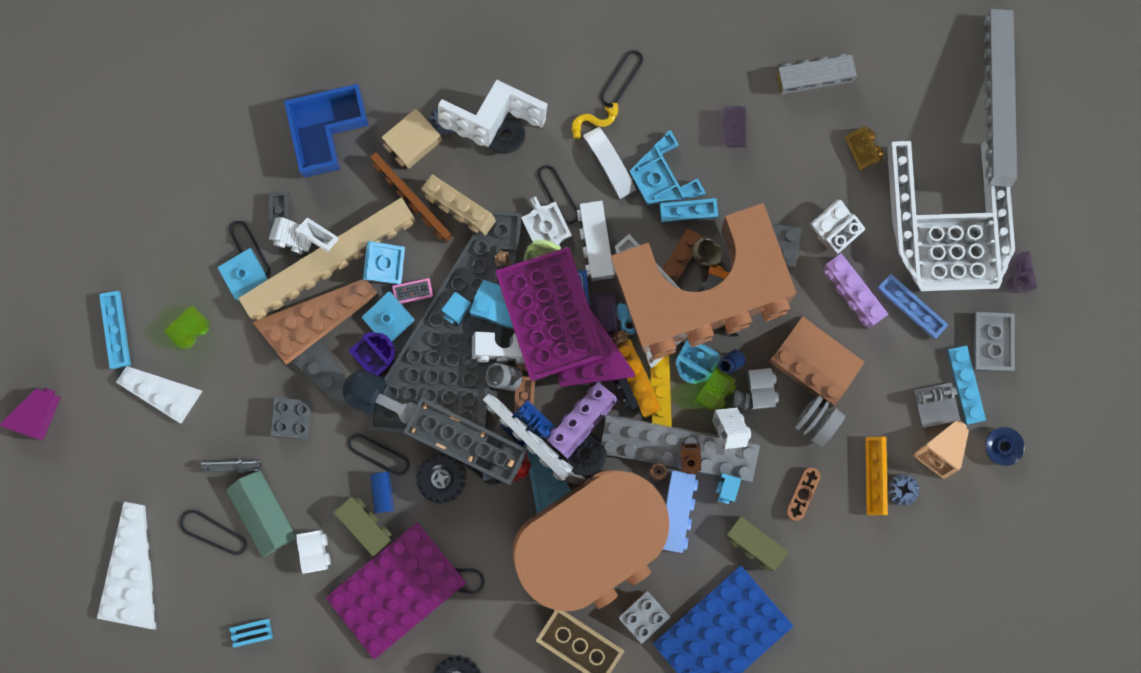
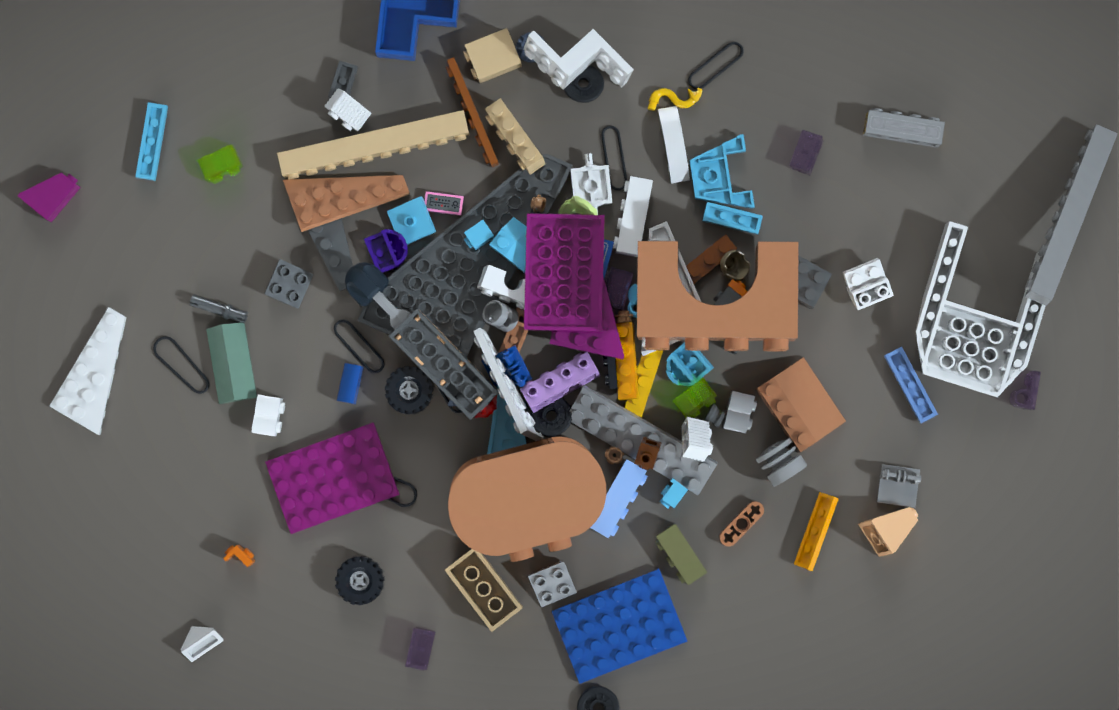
camera: 20 degrees right, 5 degrees up
white wing [116,366,203,423] -> none
medium azure plate [218,248,268,300] -> none
black piece [229,221,270,276] -> none
medium azure tile [229,619,273,648] -> none
white slope [296,218,339,252] -> none
olive brick [334,497,393,556] -> none
medium azure plate [363,241,405,285] -> none
dark blue brick [718,349,745,374] -> none
lavender brick [822,253,888,329] -> none
pearl gold bracket [844,126,884,171] -> none
sand blue gear [888,474,920,505] -> none
medium azure plate [947,346,986,425] -> none
light grey plate [974,312,1015,371] -> none
dark blue dish [985,427,1025,466] -> none

